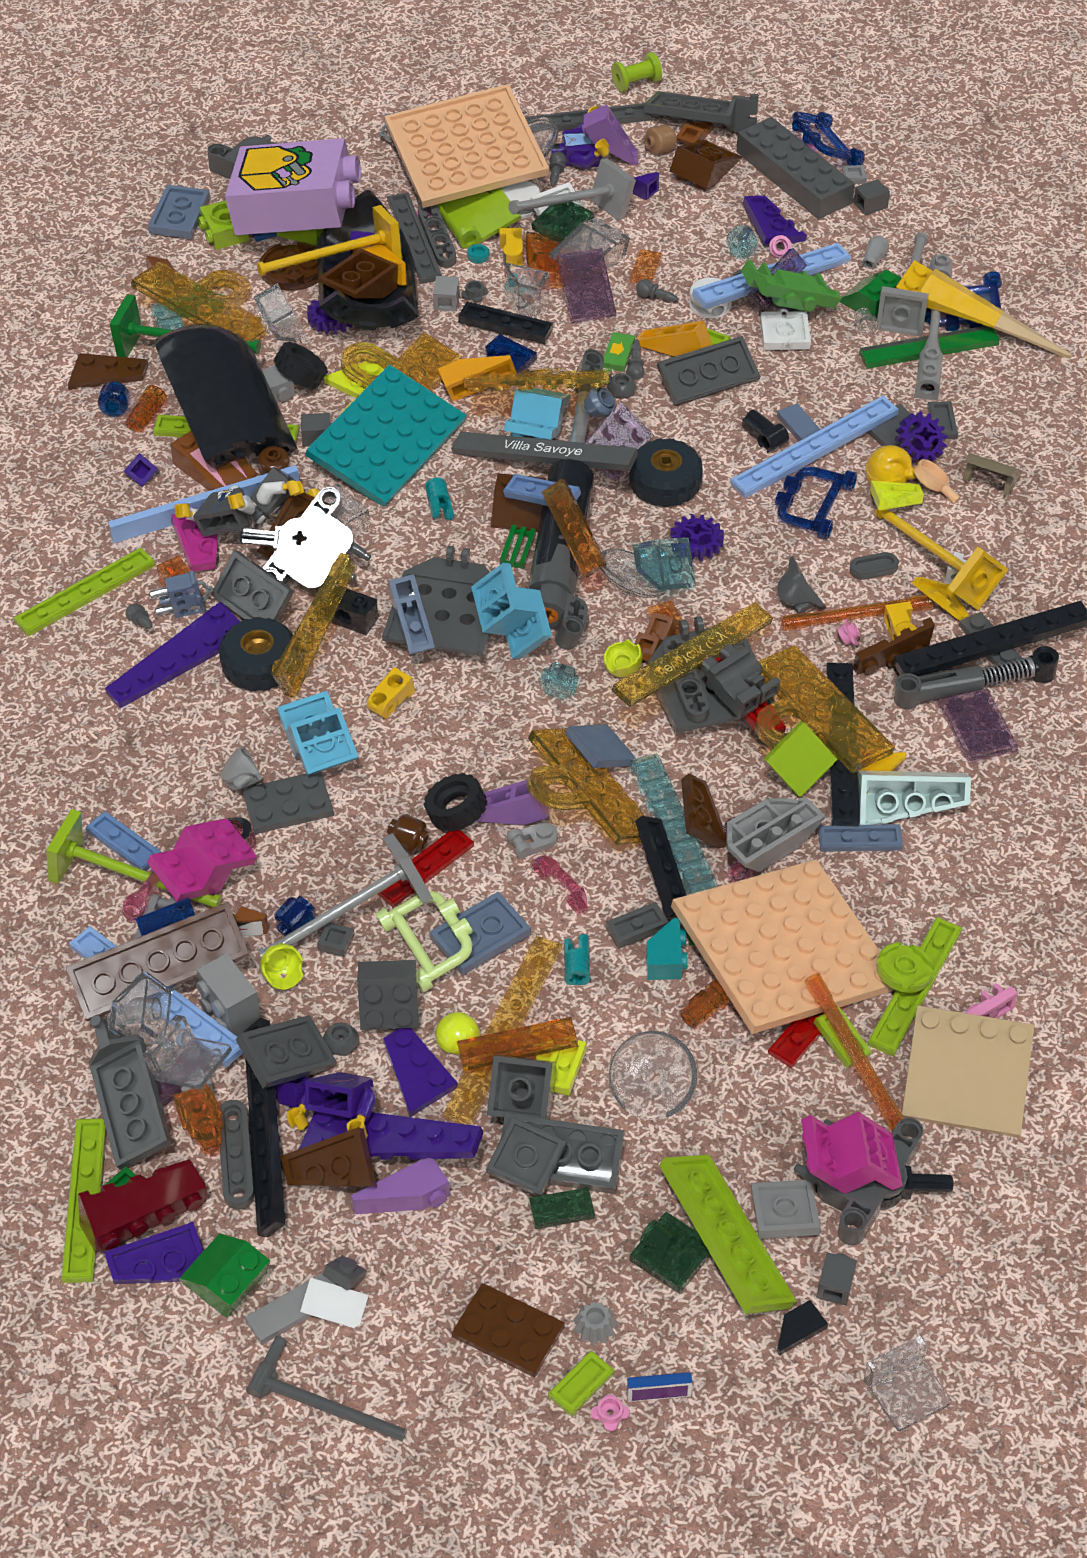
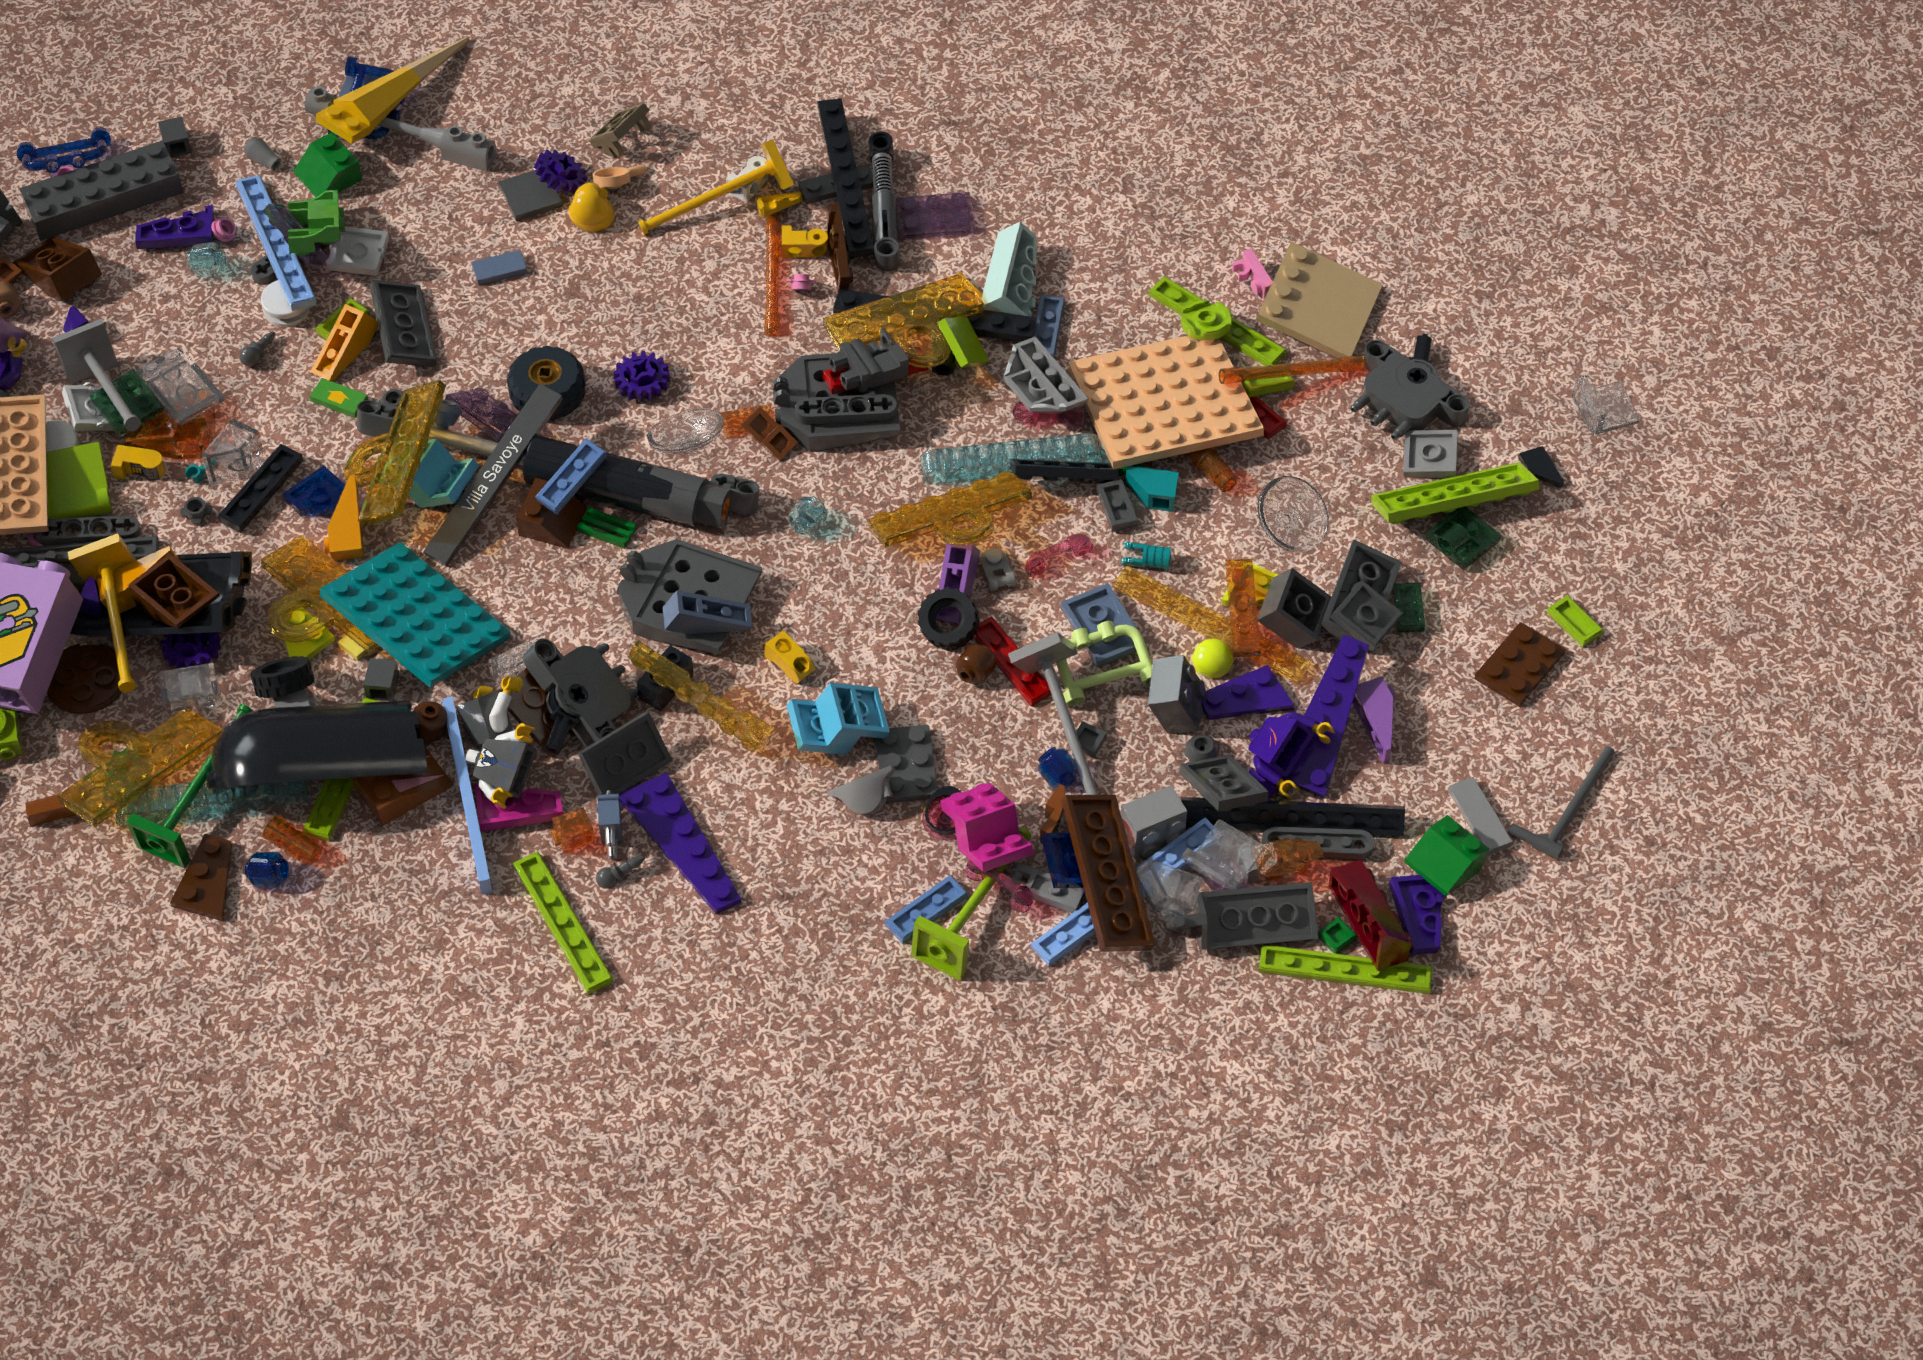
camera: 80 degrees left, 5 degrees up
dark purple slope [124,453,159,487] -> none
black wheel [219,617,298,691] -> none
neon yellow hair [260,943,304,990] -> none
reddish brown wing [281,1127,377,1187] -> none
white sticker [300,1277,368,1328] -> none
dark grey plate [322,1255,367,1290] -> none
teal hinge [425,477,454,520] -> none
light grey brick [433,276,459,311] -> none
teal tile [467,244,490,264] -> none
medium azure bracket [471,563,552,659] -> none
clear orange plate [542,479,608,578] -> none
clear purple plate [556,248,617,323] -> none
sand blue tile [565,724,637,768] -> none
light grey piece [573,1302,618,1345] -> none
bright pink plate [591,1394,630,1432] -> none
neon yellow hair [603,639,643,678] -> none
clear yellow tile [611,602,773,707] -> none
dark grey bar [626,339,645,380] -> none
tile [626,1372,692,1402] -> none
clear orange tile [630,249,662,283] -> none
clear light blue slope [633,537,696,591] -> none
reddish brown wing [681,773,726,848] -> none
light blue tile [730,395,898,498] -> none
black piece [742,409,789,453] -> none
clear blue bar [775,466,858,540] -> none
dark grey hat [777,556,826,614] -> none
dark pink bracket [801,1111,903,1194] -> none
dark grey brick [816,1252,857,1306] -> none
light grey tile [842,165,867,184] -> none
dark grey tile [849,552,899,580] -> none
clear piece [854,308,878,336] -> none
green tile [859,326,1000,369] -> none
neon yellow wing [870,481,924,510] -> none
light grey tile [876,232,929,337] -> none
dark grey tile [927,401,958,439] -> none

